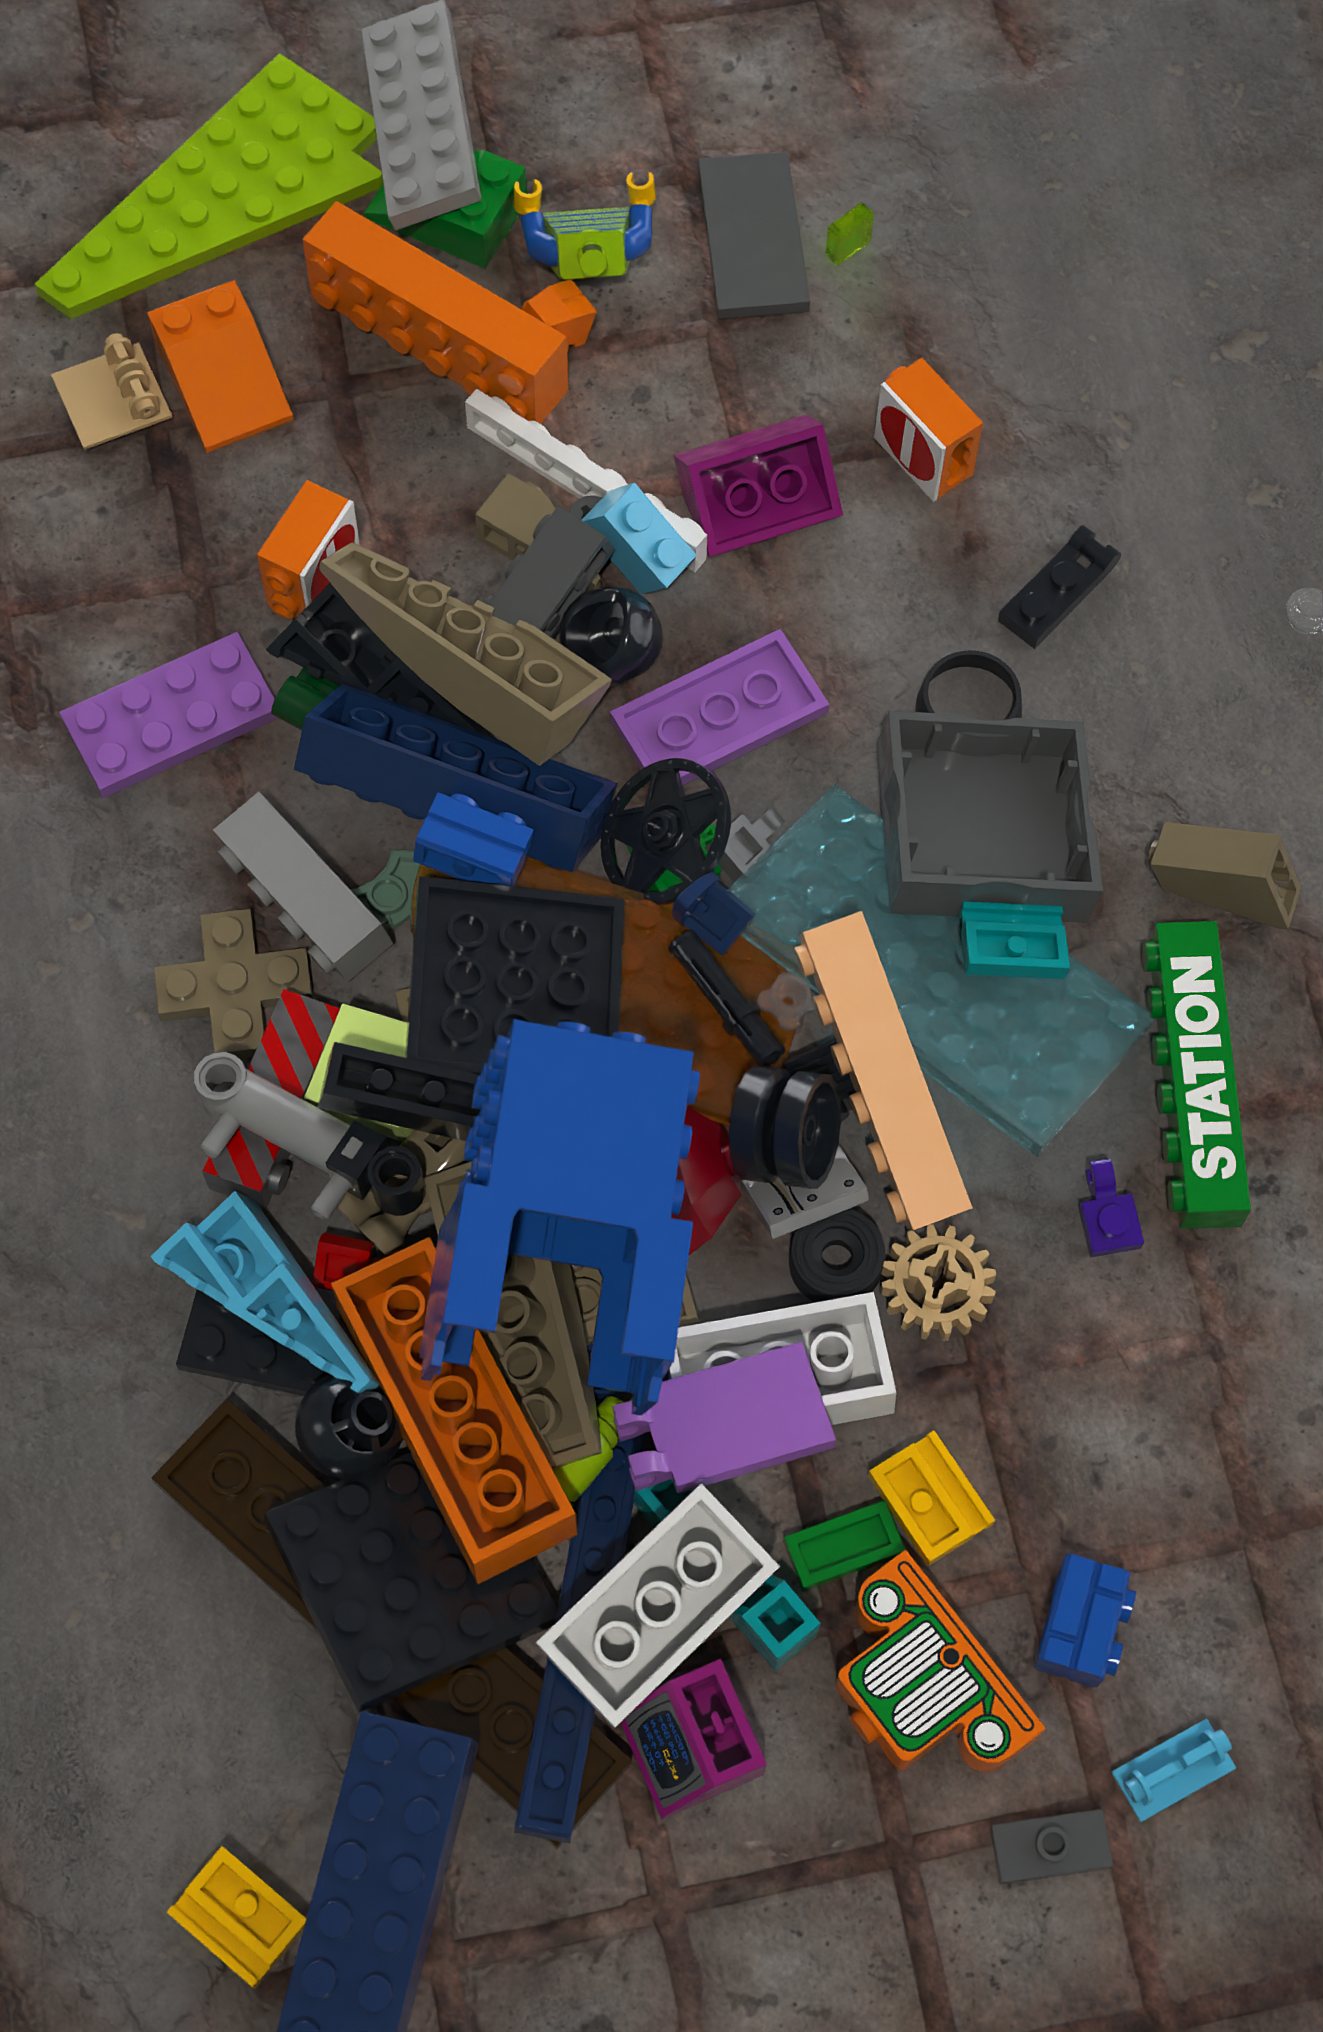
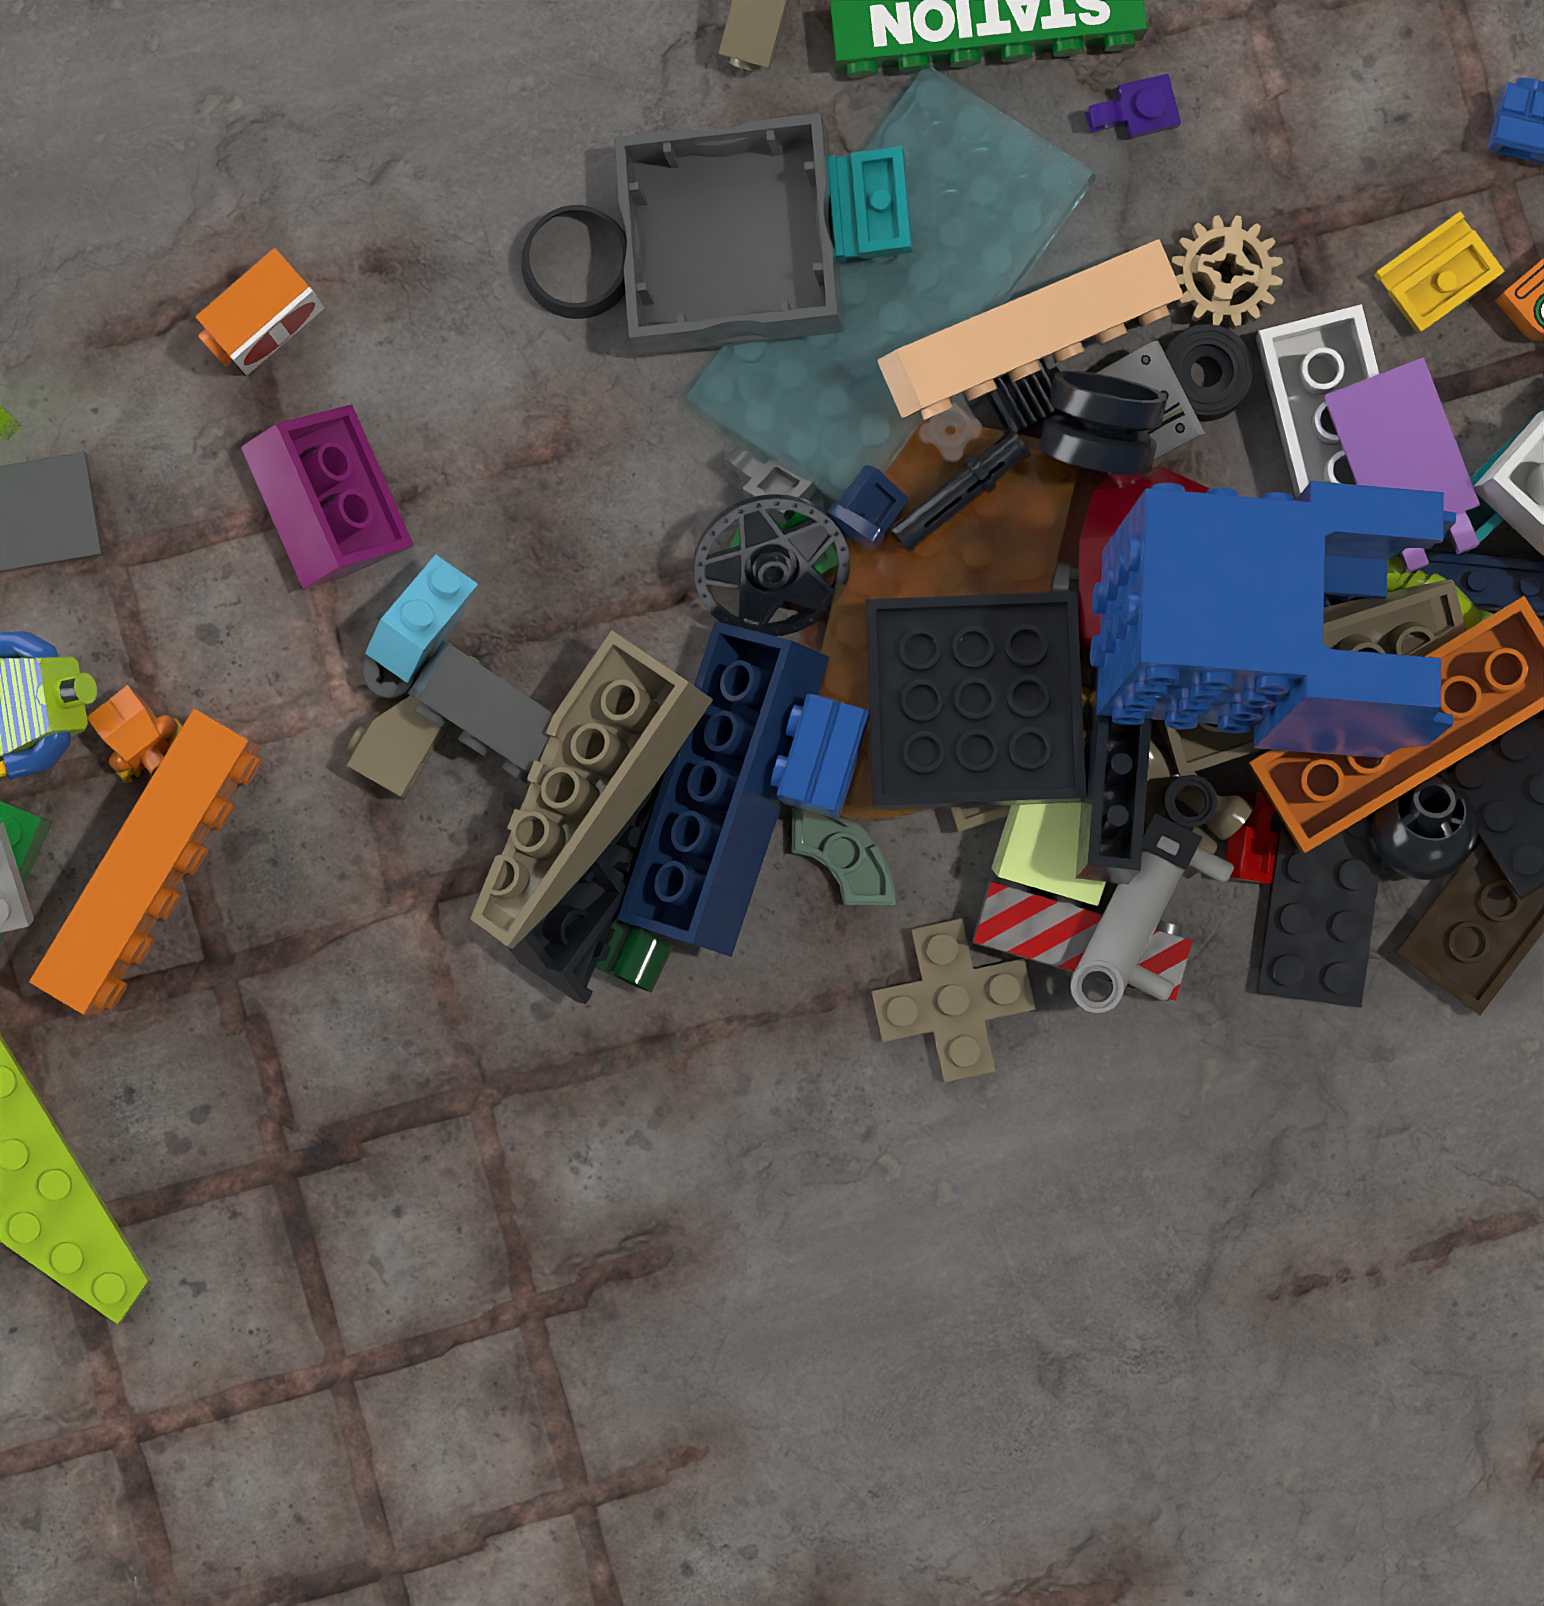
camera: 90 degrees left, 20 degrees up
tan hinge [51,333,173,450] -> none
medium lavender plate [59,632,278,798] -> none
orange slope [147,280,294,453] -> none
medium azure wedge [151,1191,380,1394] -> none
light grey brick [213,792,394,982] -> none
orange piece [257,480,360,619] -> none
white plate [465,389,707,572] -> none
black piece [559,587,663,687] -> none
medium lavender plate [610,629,829,785] -> none
green tile [783,1500,905,1592] -> none
black plate [998,525,1122,649] -> none

